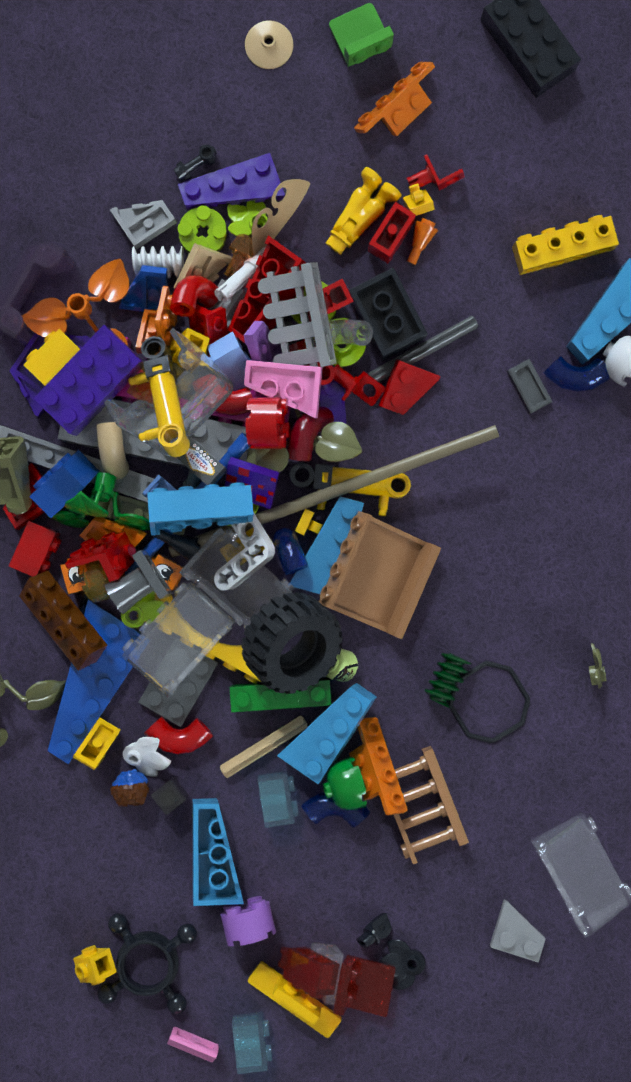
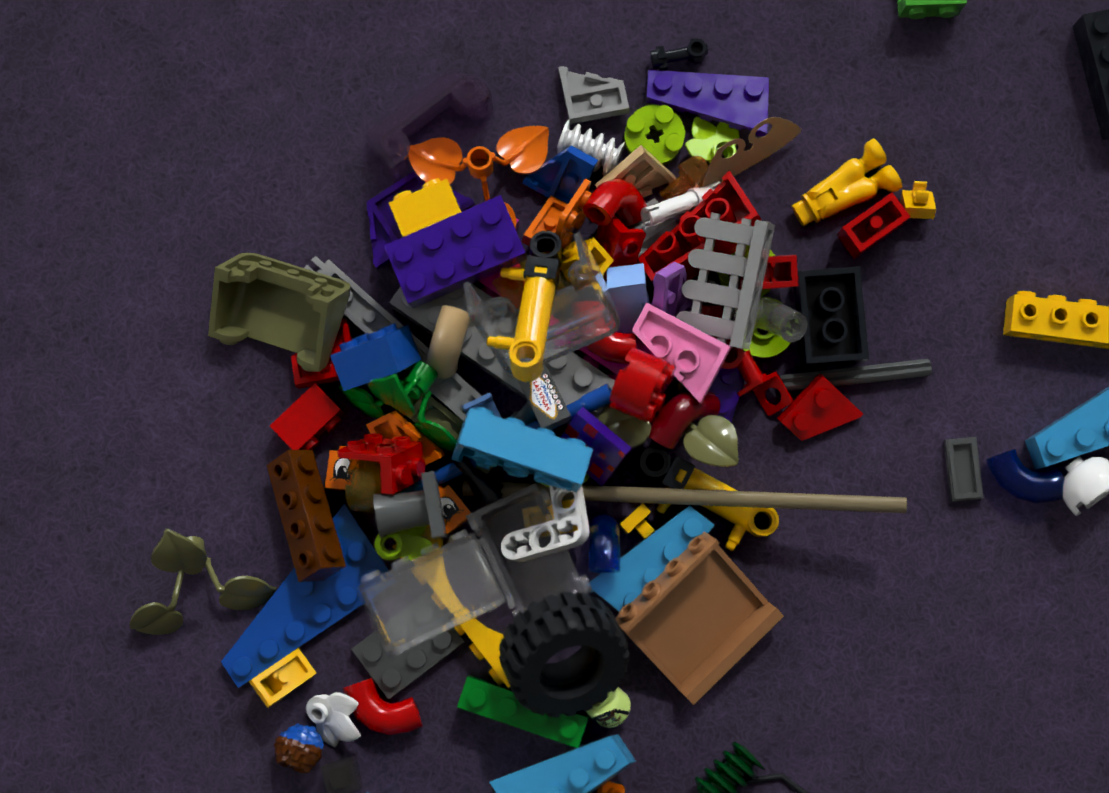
camera: 20 degrees right, 5 degrees down
tan axle [220,716,308,778] -> none
orange bracket [354,61,435,136] -> none
red bracket [407,154,465,190] -> none
orange cone [407,218,438,265] -> none

